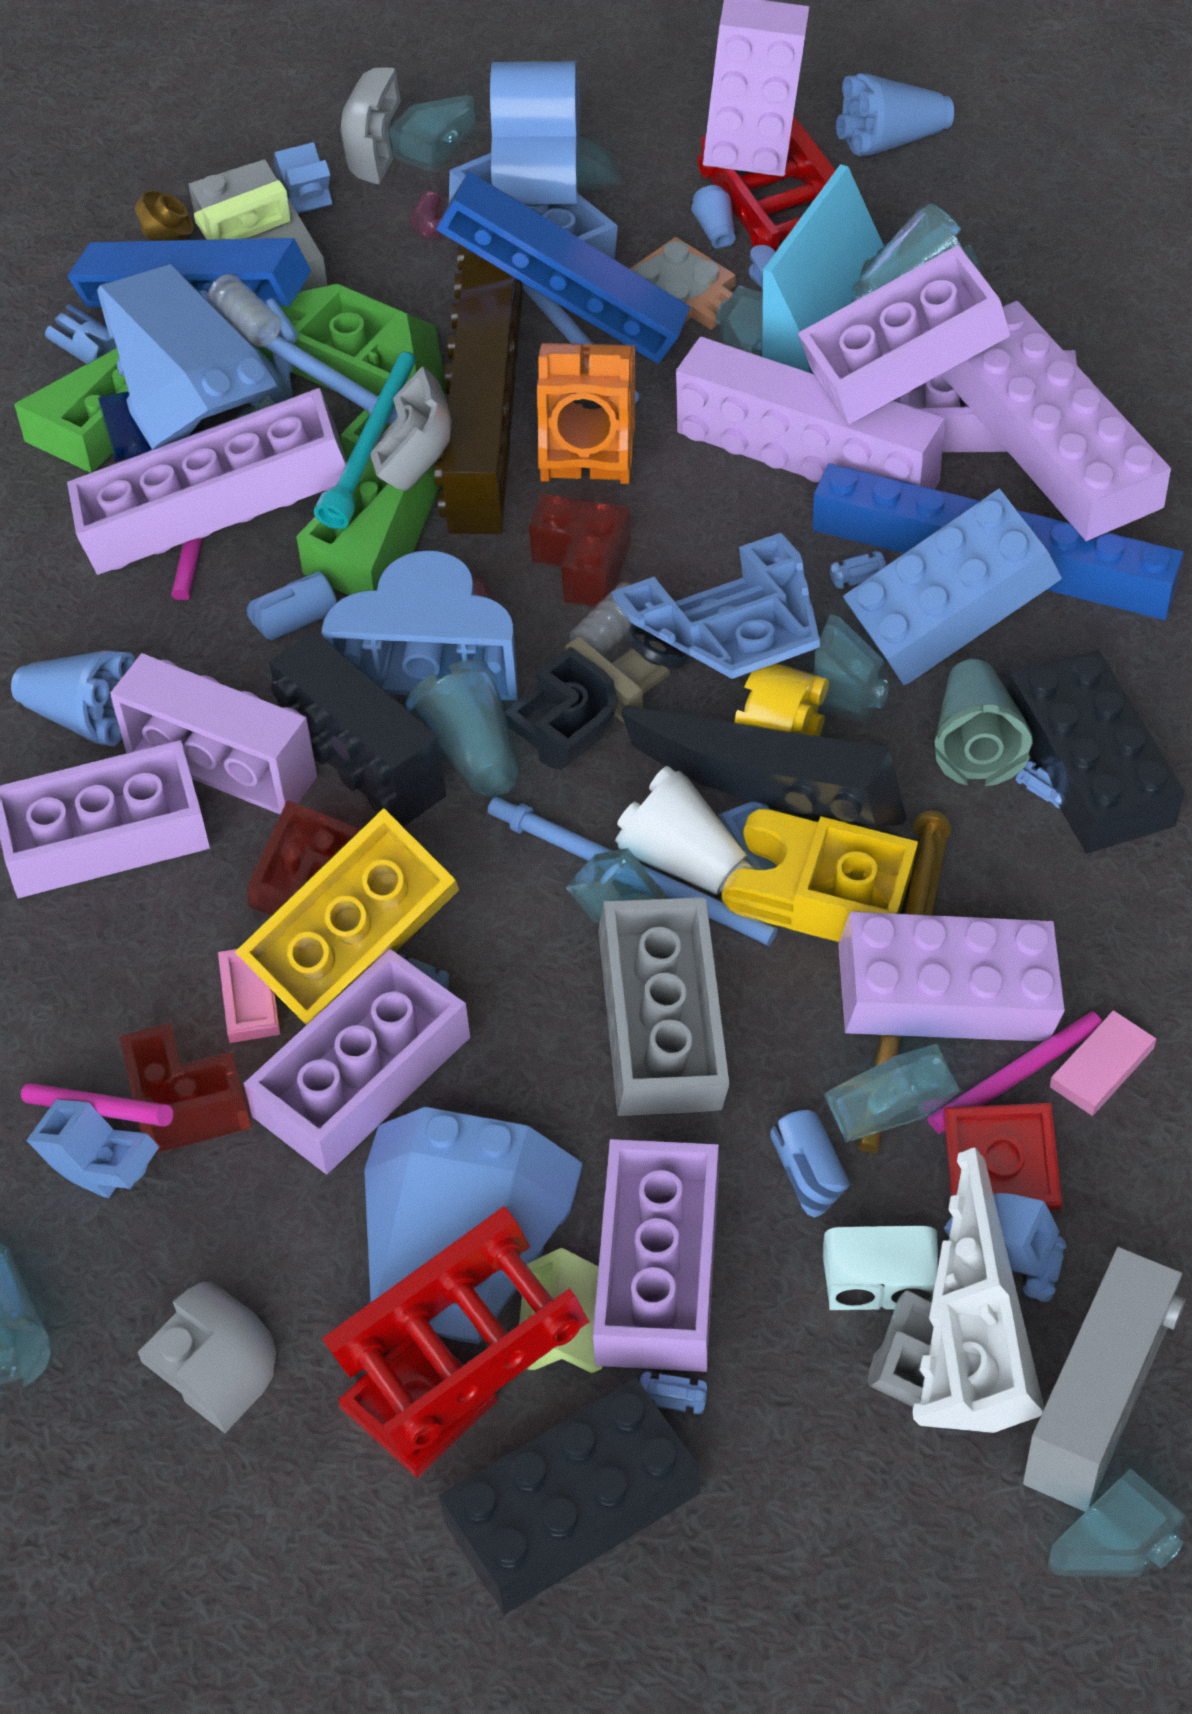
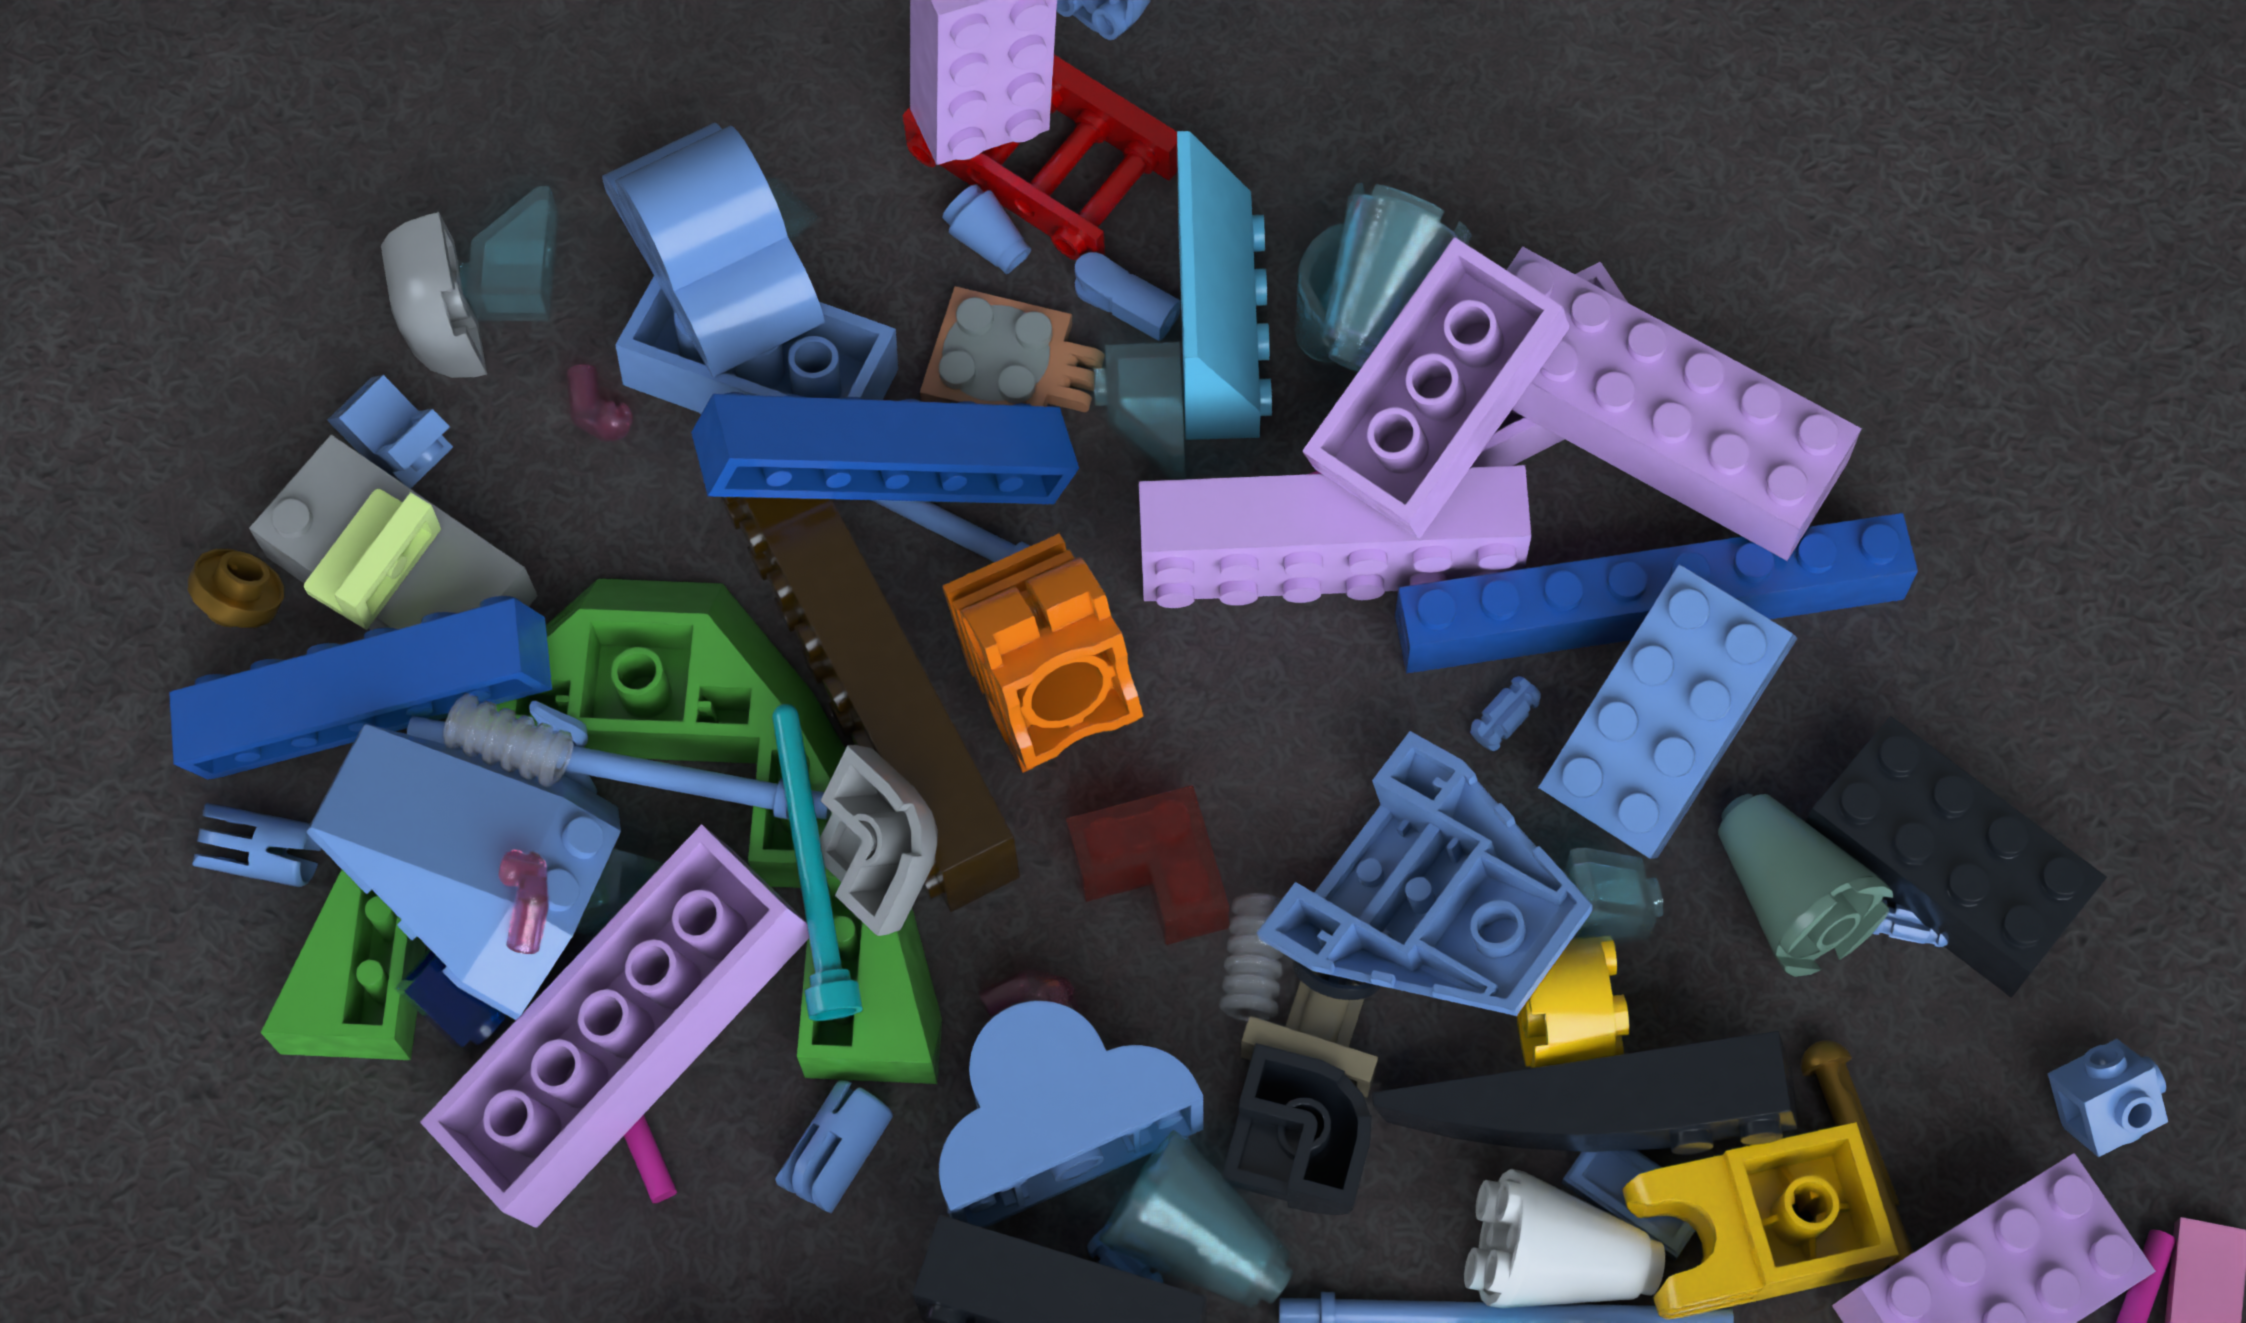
camera: 30 degrees left, 15 degrees up
none -> clear pink arm [498,849,549,954]
none -> medium blue brick [2048,1039,2168,1157]

